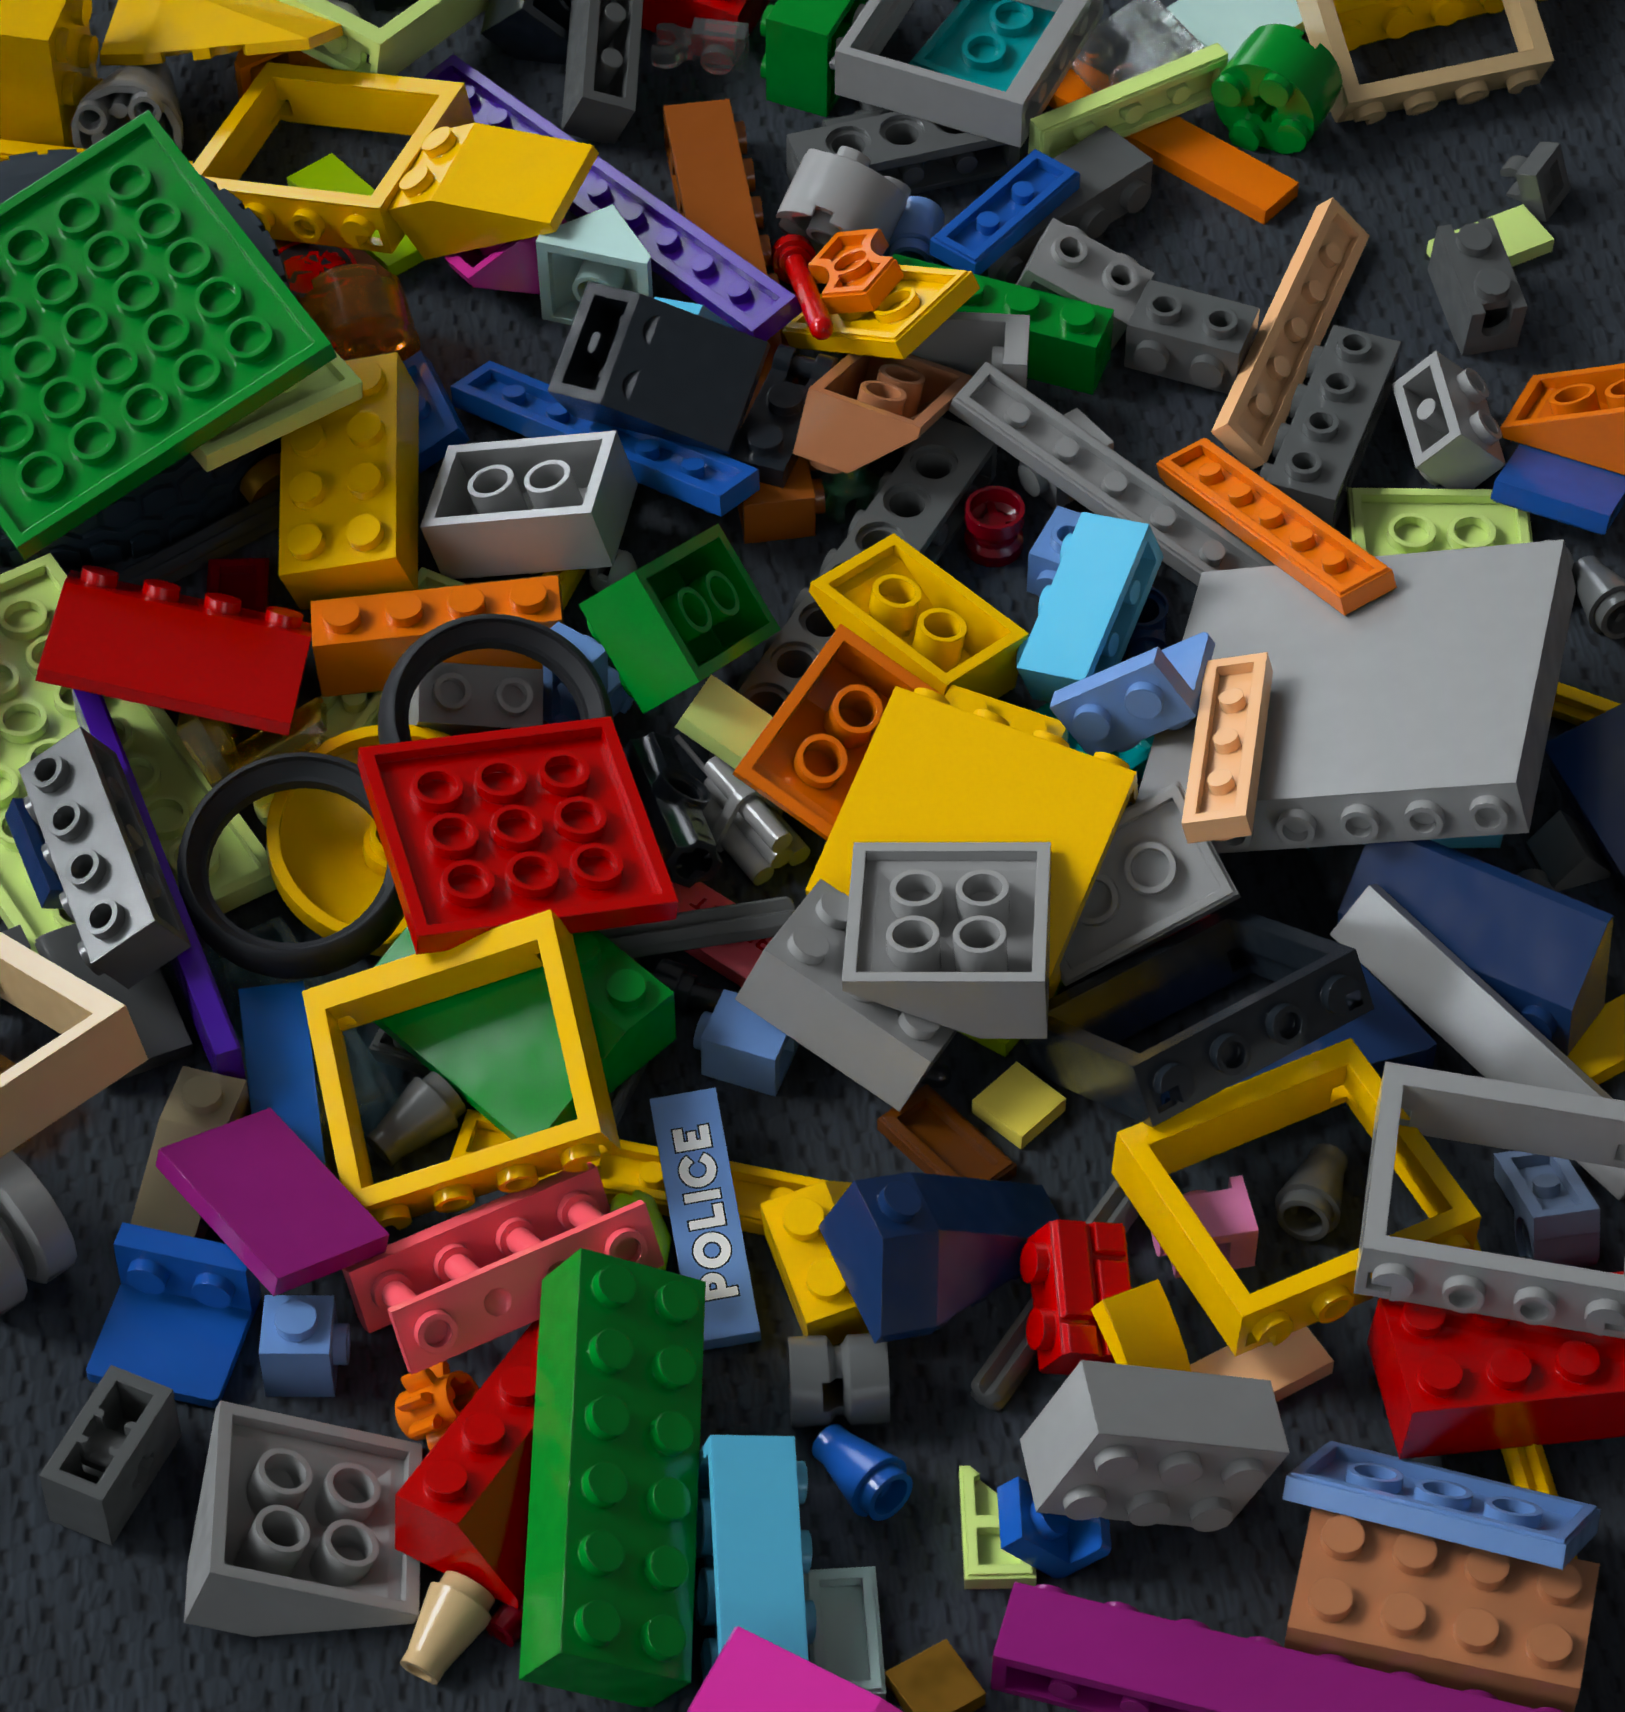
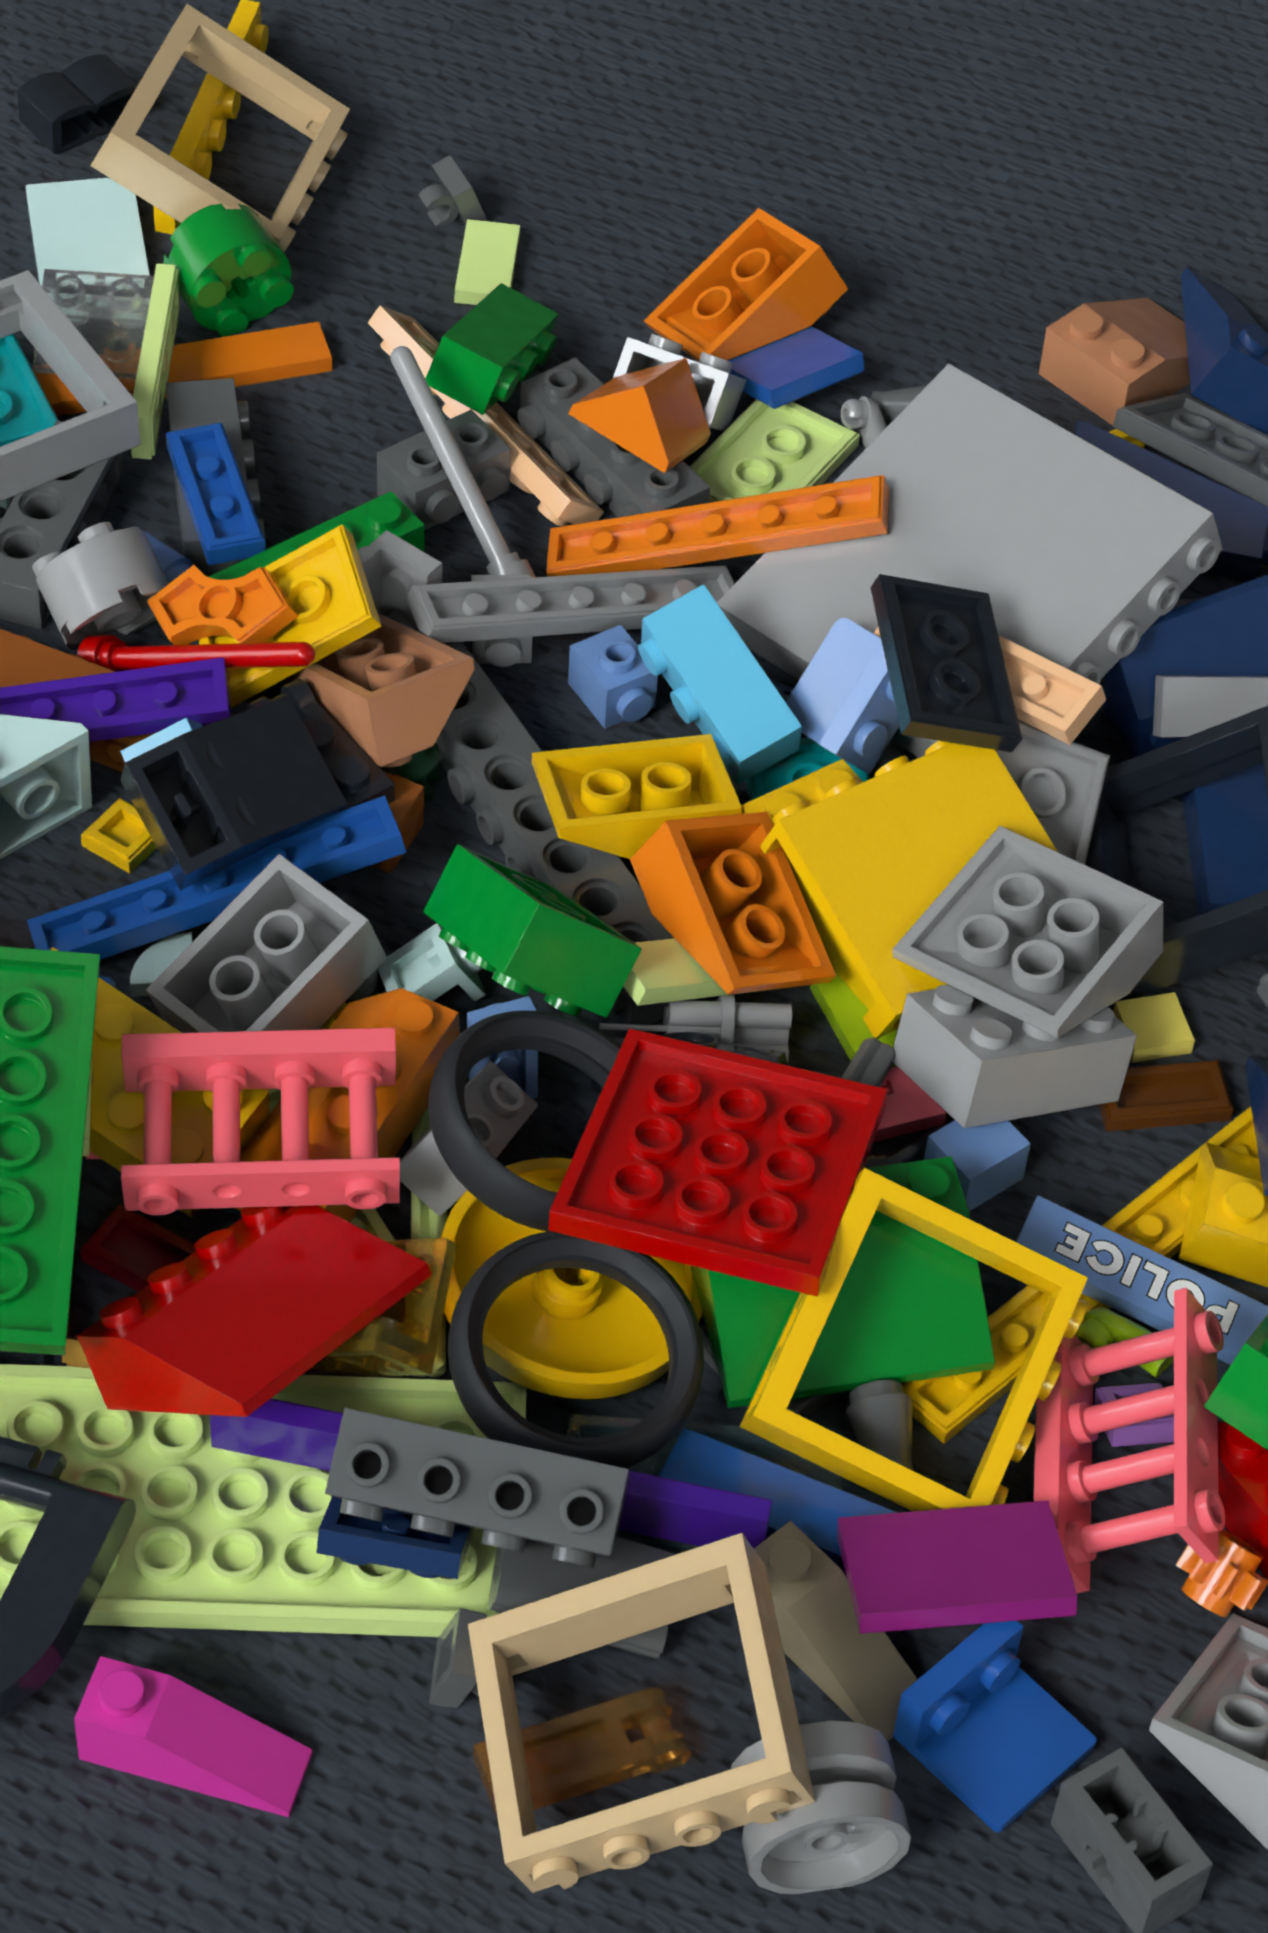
camera: 60 degrees left, 0 degrees up
medium blue brick [259,1295,350,1397] -> none
dark red wheel [964,486,1025,567] -> none
light grey brick [1016,218,1154,350] -> none
dark grey brick [1428,217,1528,356] -> none
none -> coral fence [121,1028,400,1215]
none -> light grey piece [390,346,536,578]
none -> green brick [425,283,559,415]
none -> orange slope [568,358,711,473]
none -> black tile [870,574,1022,752]

